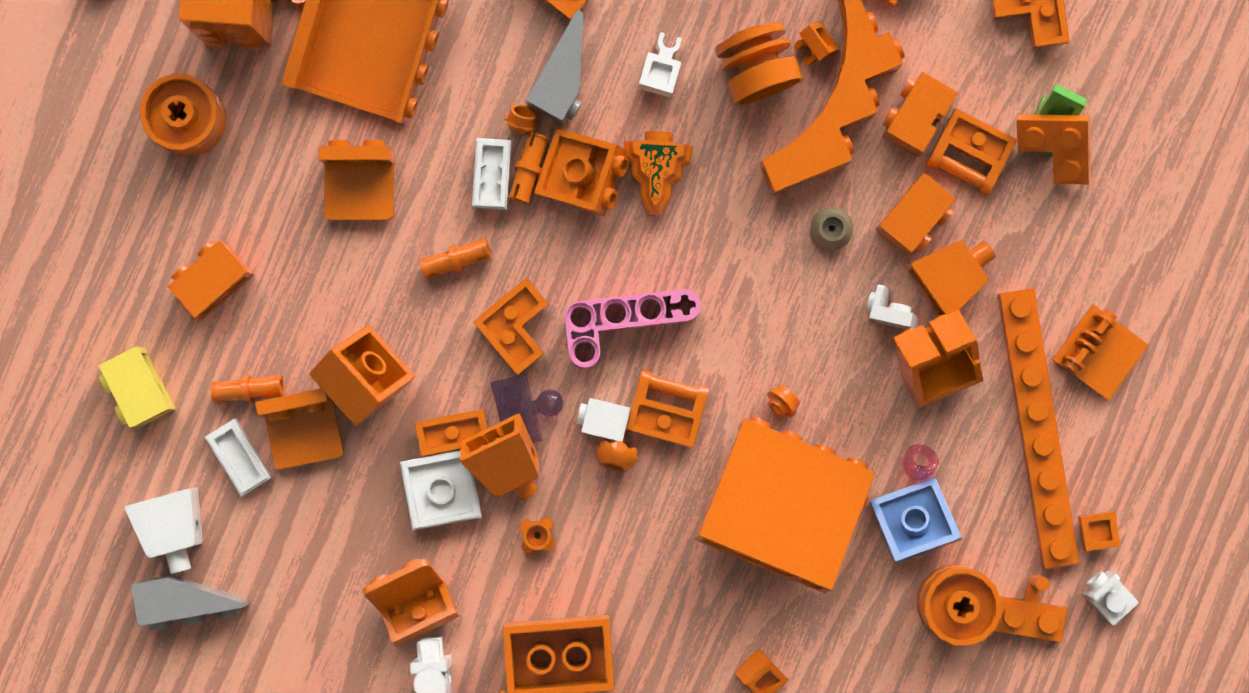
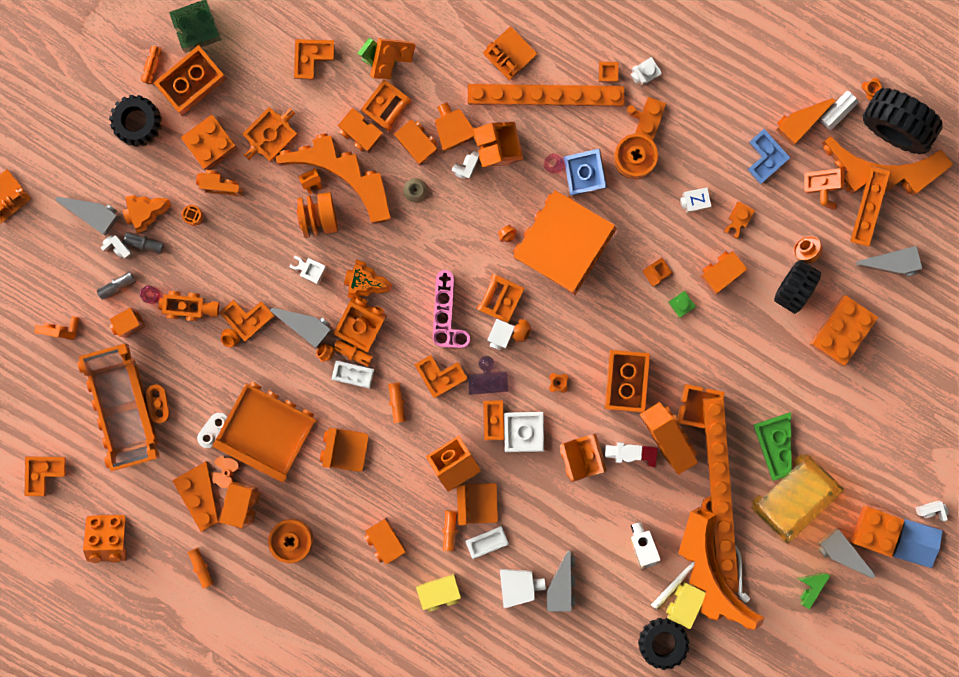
camera: 75 degrees left, 0 degrees up
orange torso [460,413,539,500] -> none

